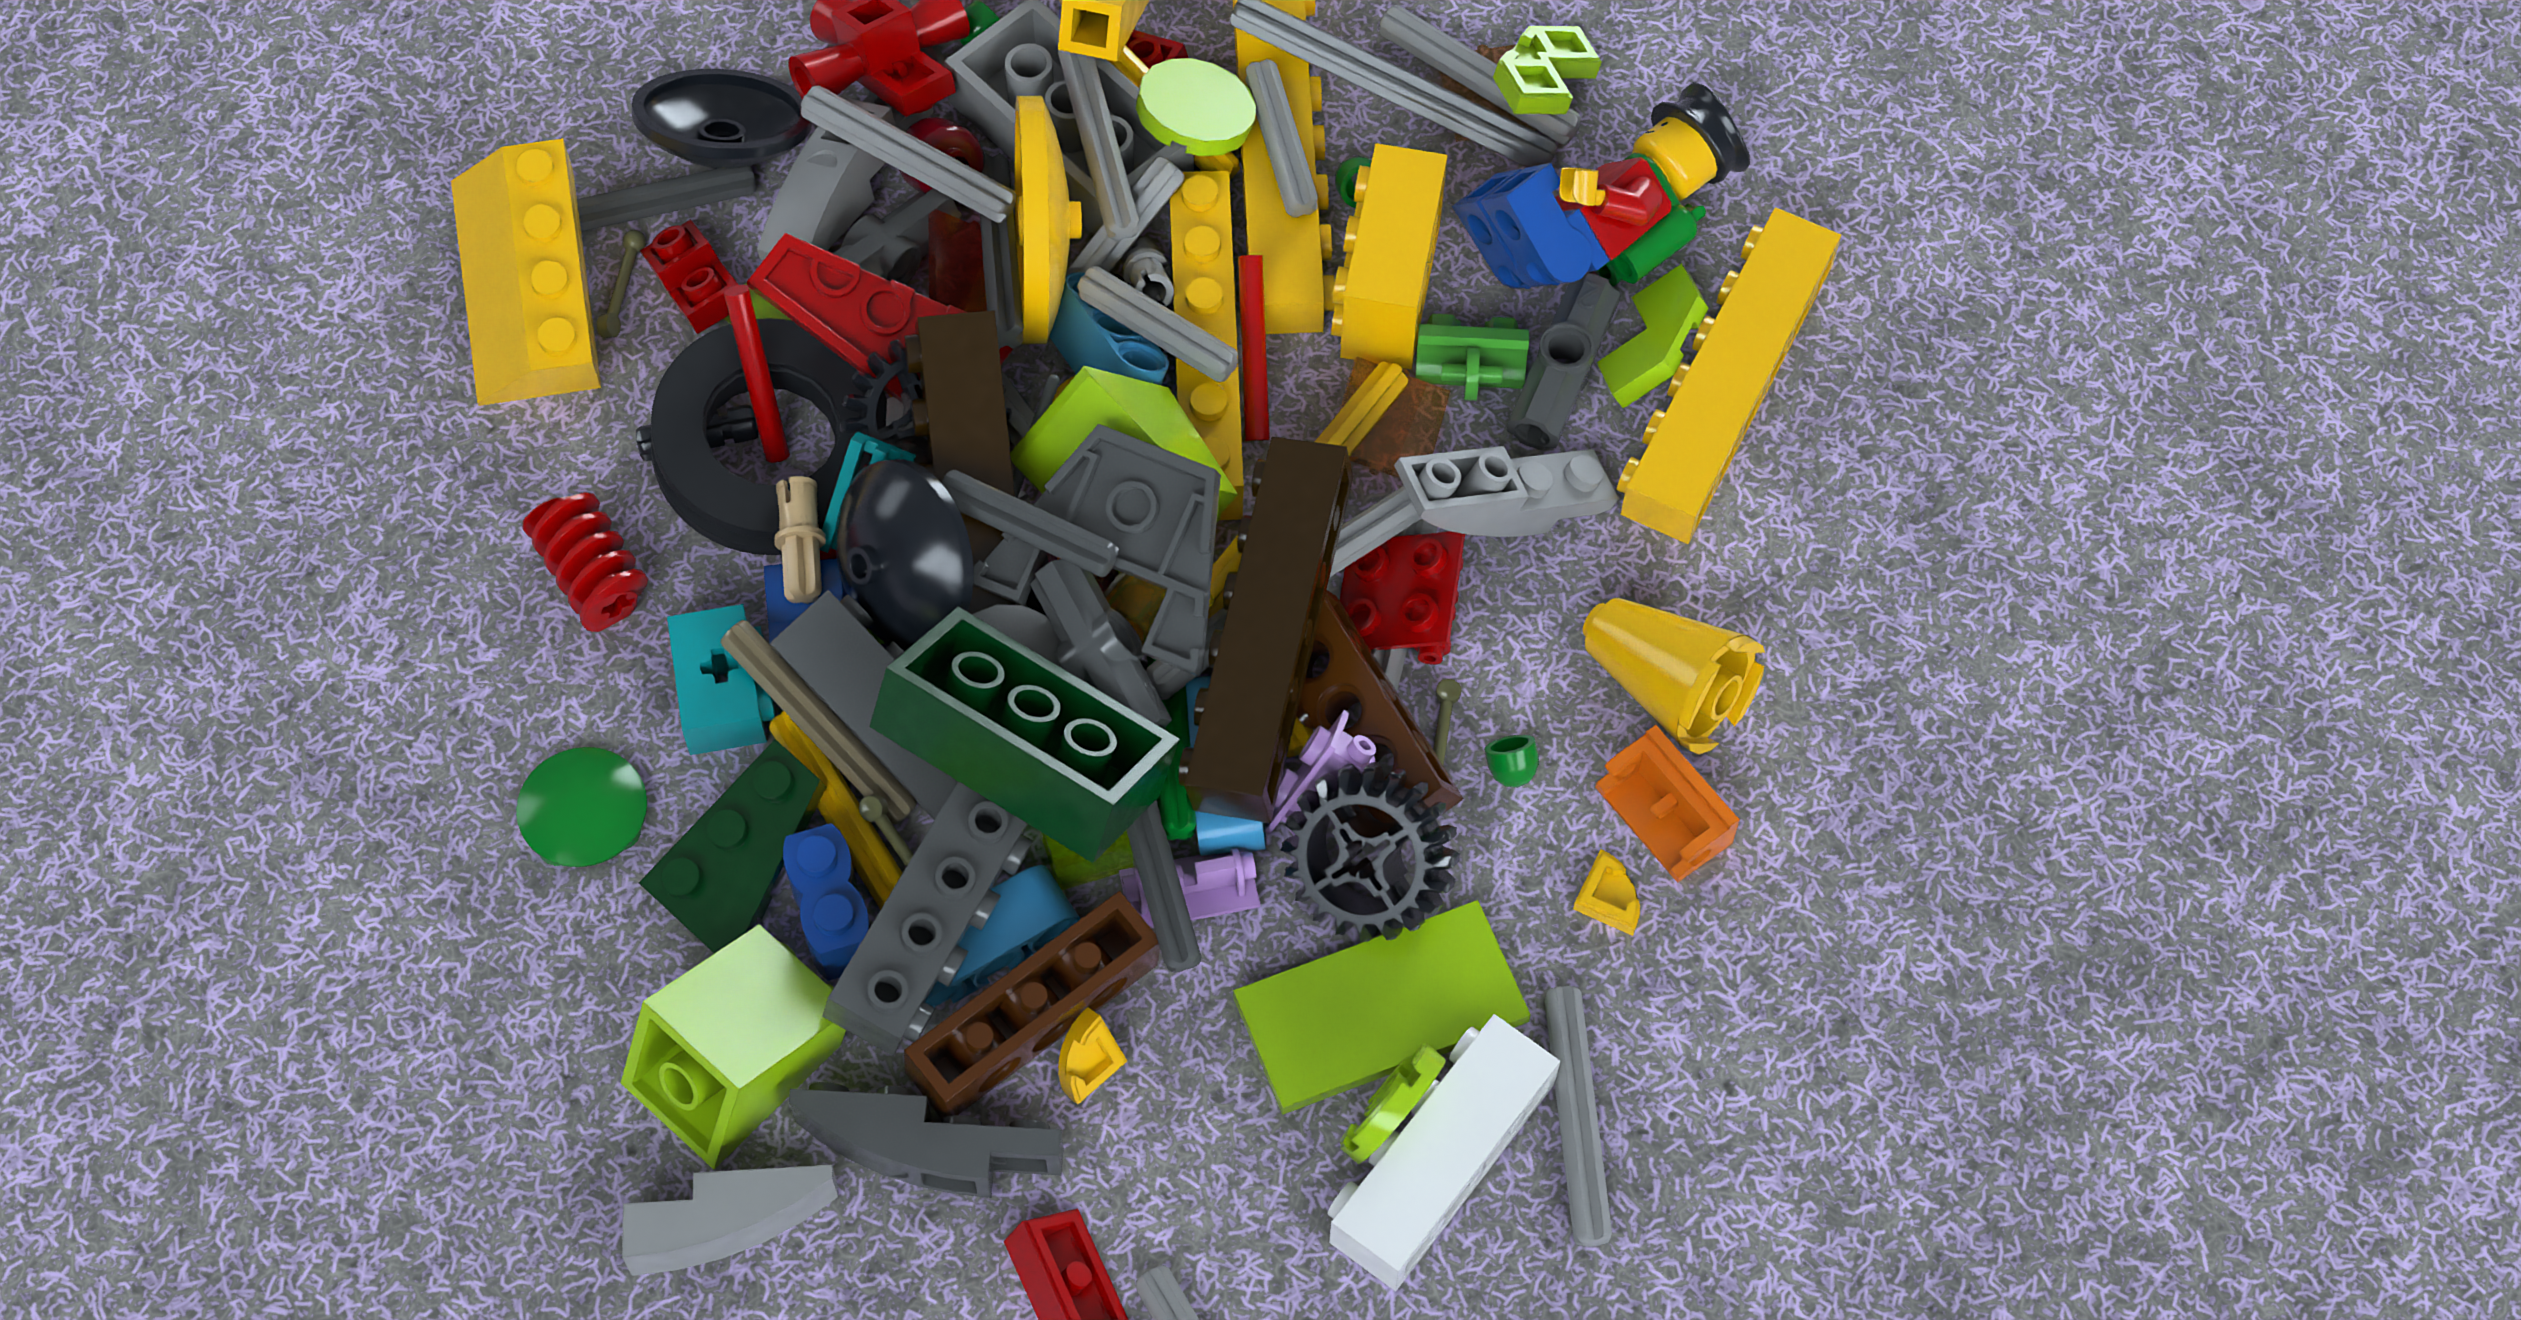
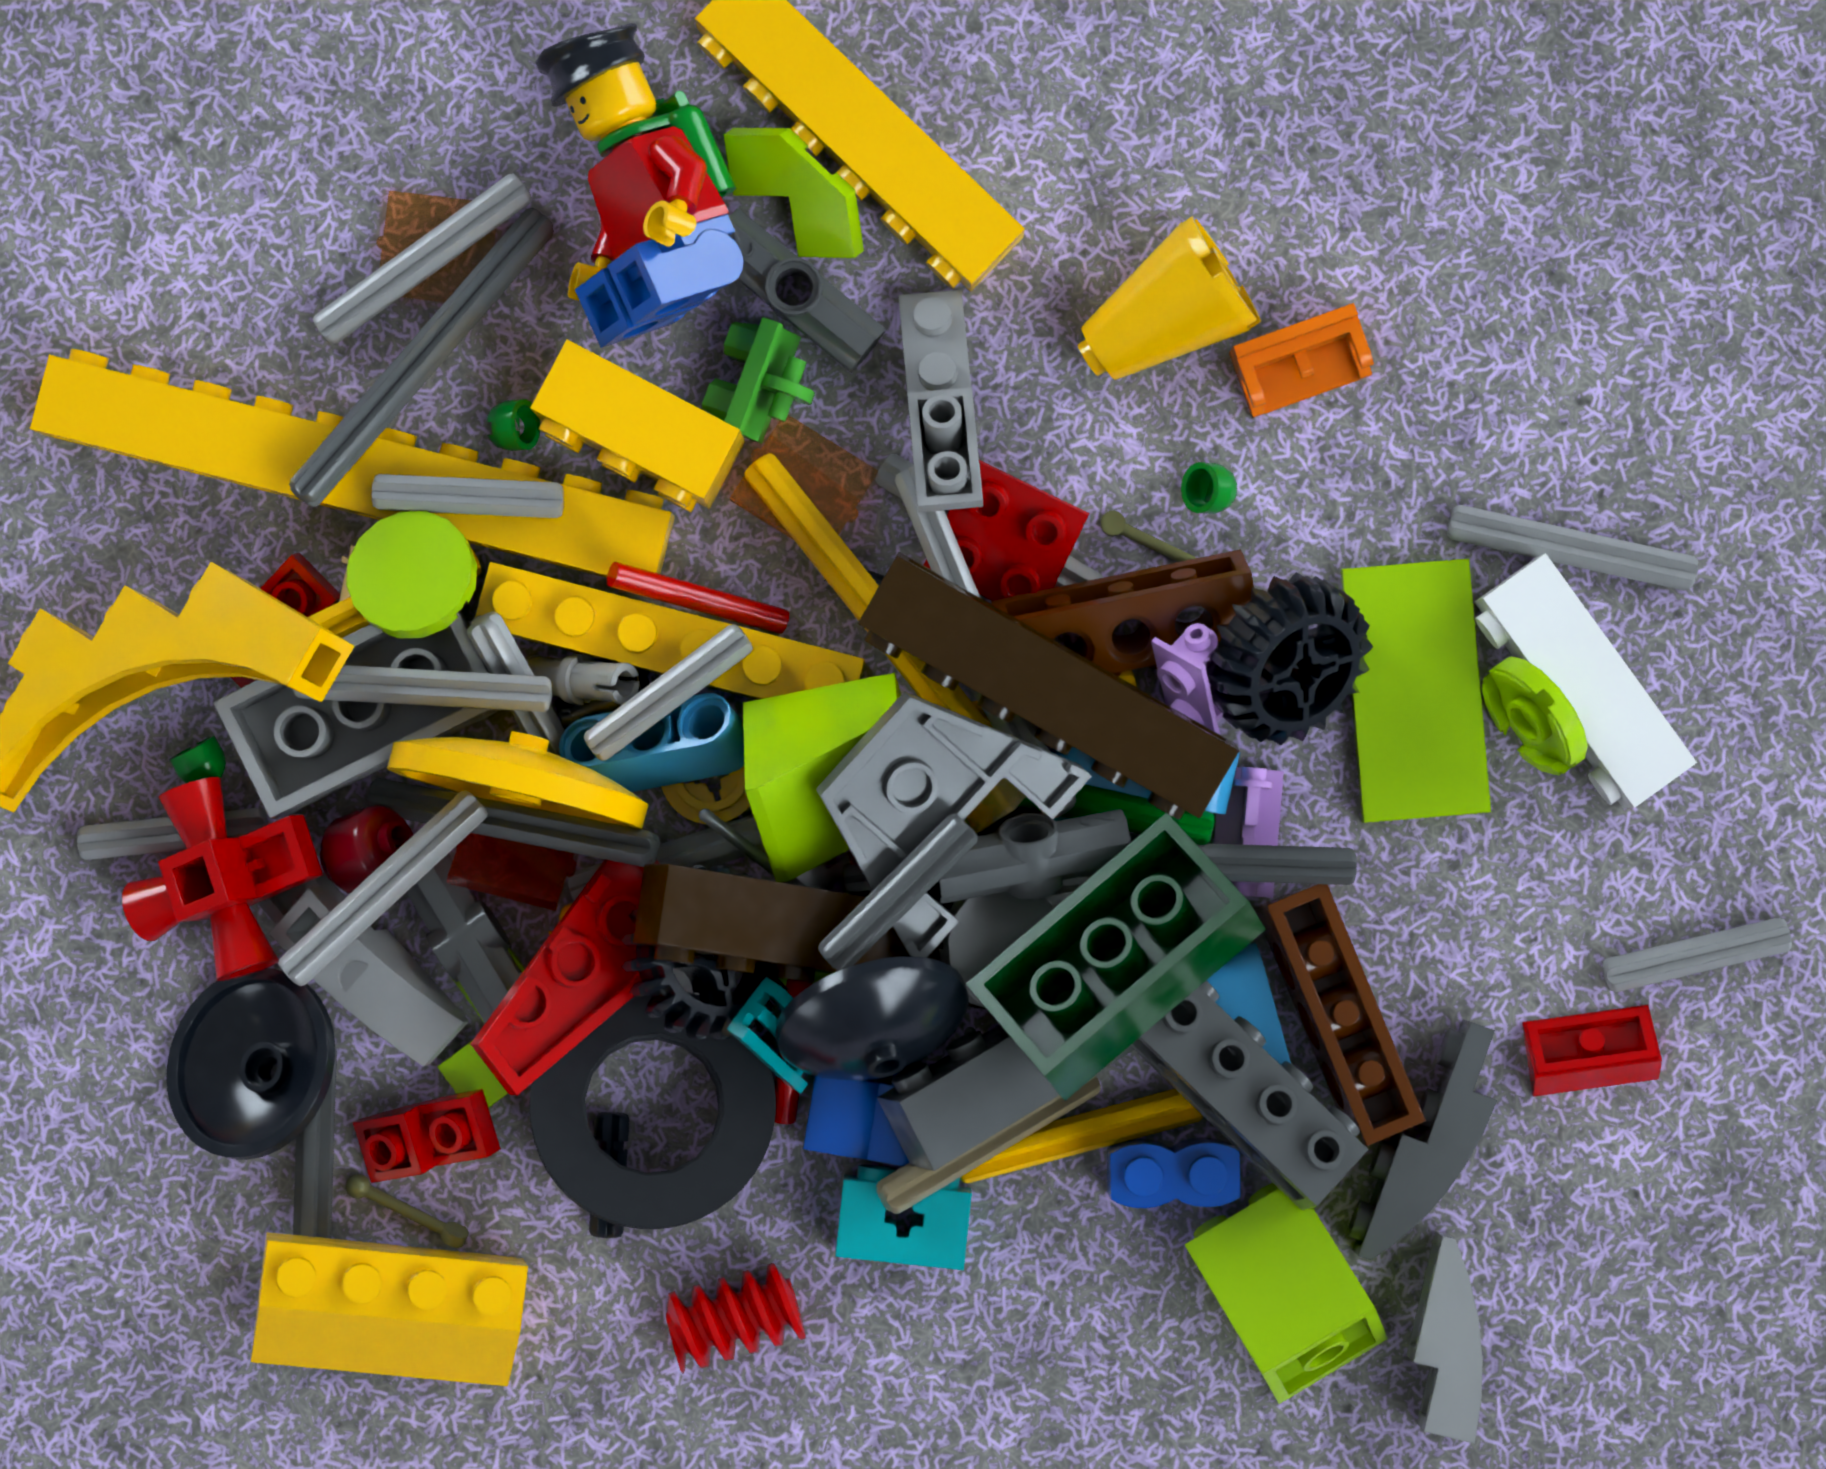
camera: 75 degrees left, 25 degrees up
green dish [516,747,647,867] -> none
dark green wing [639,739,826,953] -> none
red bar [724,285,790,463] -> none
tan axle [774,476,825,604] -> none
olive hinge [859,794,914,867] -> none
yellow tile [1058,1007,1127,1105] -> none
lime tile [1493,26,1602,114] -> none
yellow tile [1573,849,1640,936] -> none

